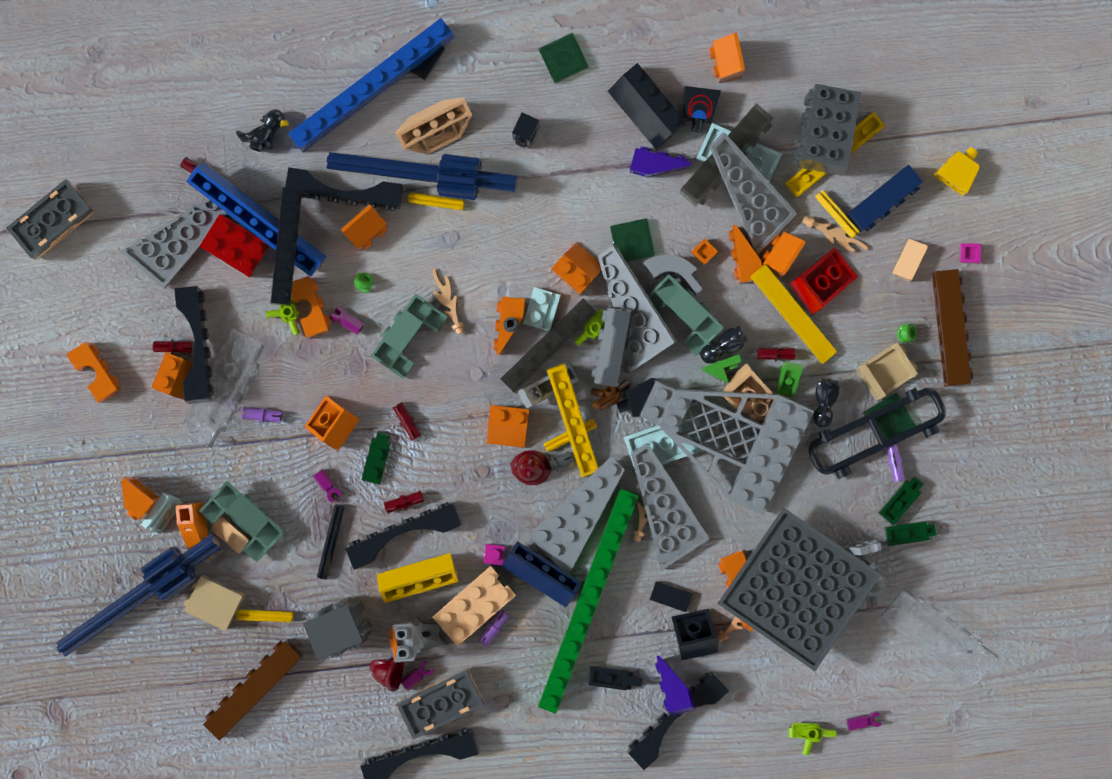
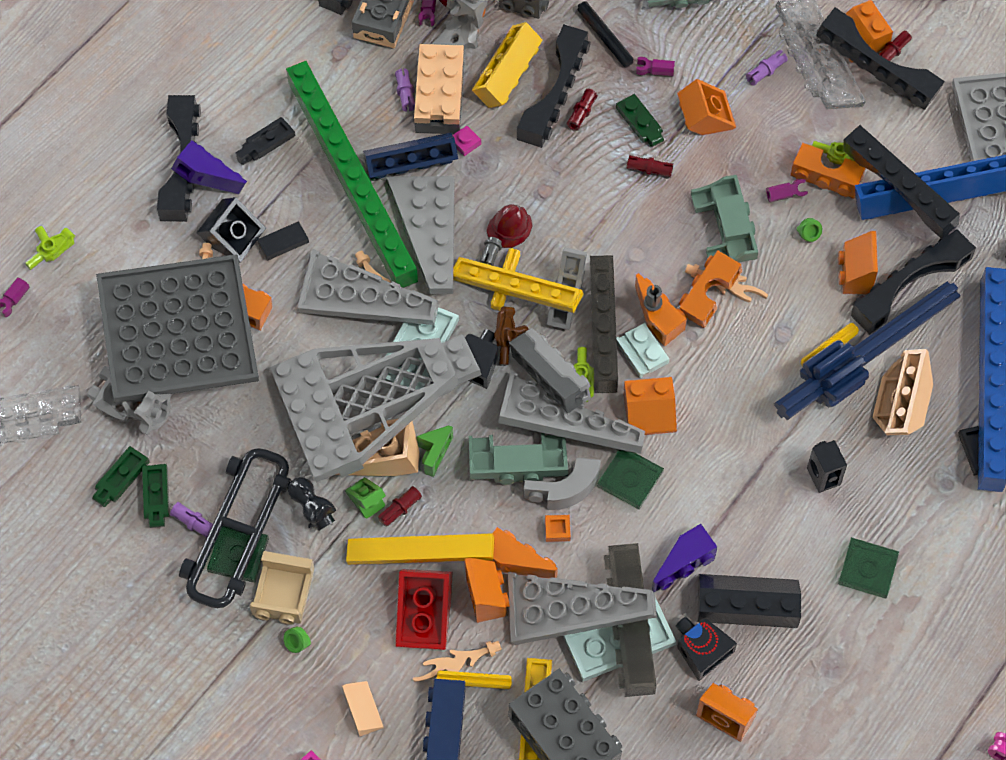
camera: 130 degrees right, 25 degrees down
red brick [199,214,269,277] -> none
orange slope [487,405,529,448] -> none
black animal [700,326,748,364] -> none
reddish brown brick [931,269,973,387] -> none
none -> orange arch [679,250,742,328]

